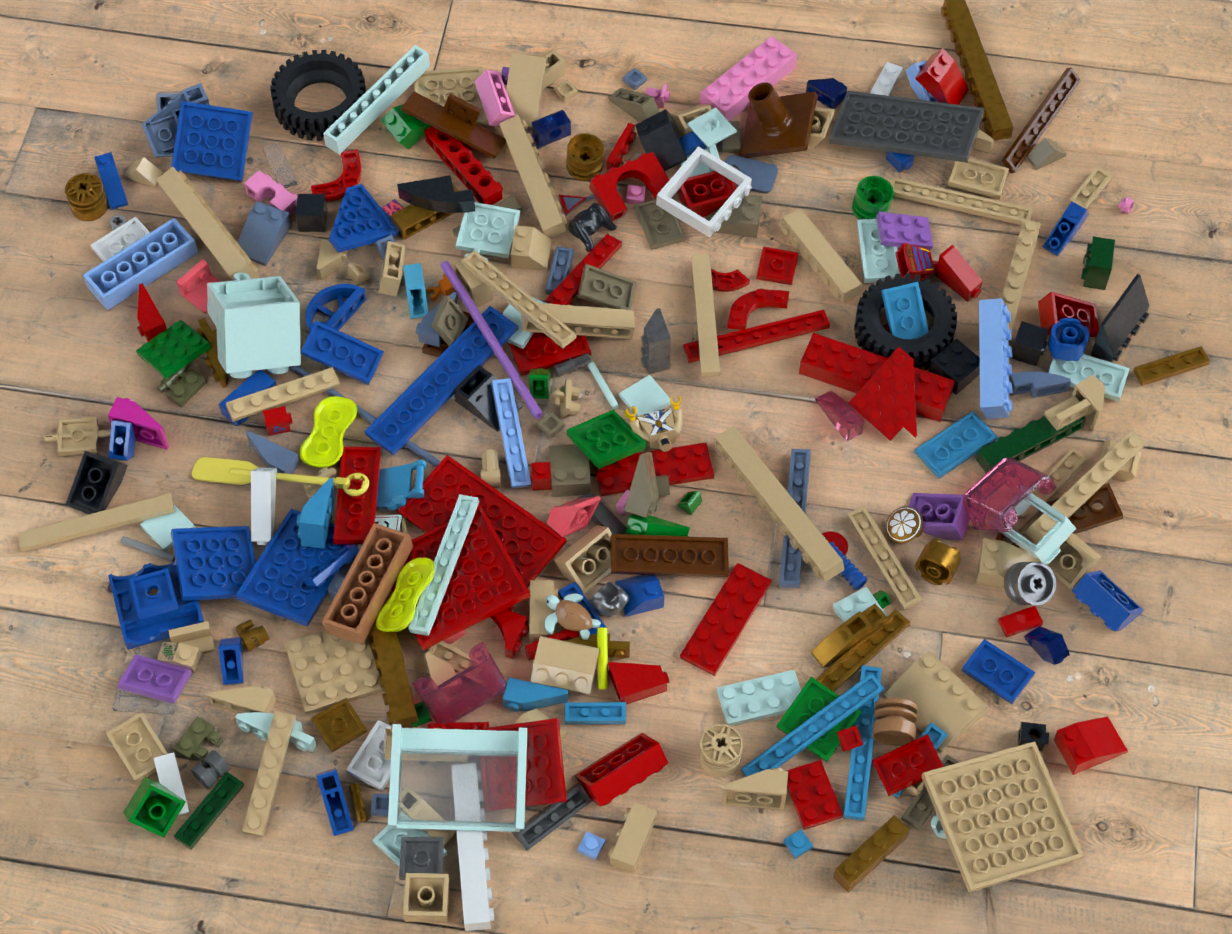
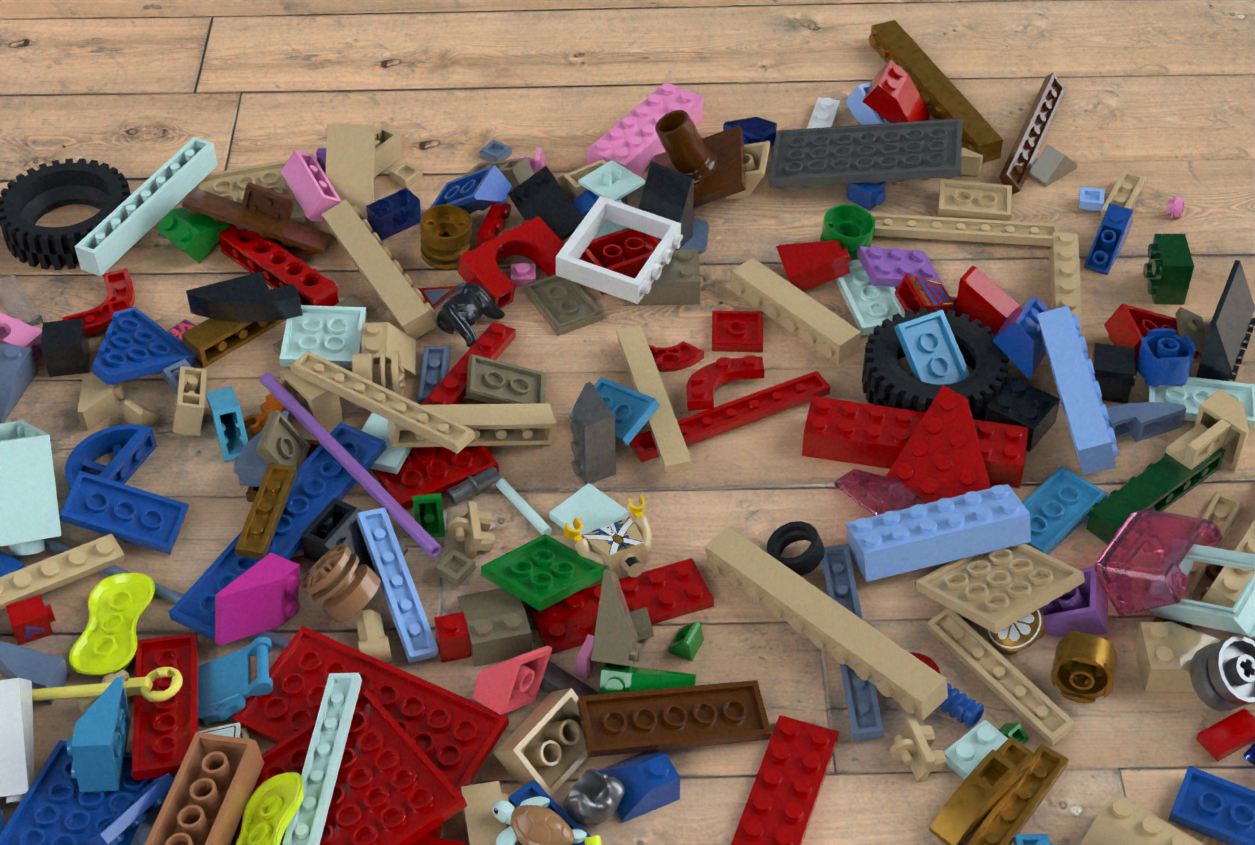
camera: 10 degrees left, 15 degrees down
none -> dark pink slope [215,553,301,645]
none -> pearl gold plate [235,463,297,559]
none -> medium nougat wheel [301,544,381,623]
none -> tan wheel [352,351,405,409]
none -> blue slope [430,165,512,215]
none -> dark azure plate [569,377,660,446]
none -> black slope [638,162,694,250]
none -> black tyre [767,521,825,576]
none -> red slope [776,240,852,292]
none -> light blue brick [846,484,1031,582]
none -> tan hips [890,717,947,782]
none -> tan plate [916,543,1085,634]
none -> blue slope [993,295,1048,379]
none -> light blue plate [1078,187,1105,211]
none -> dark tan plate [1175,307,1206,353]

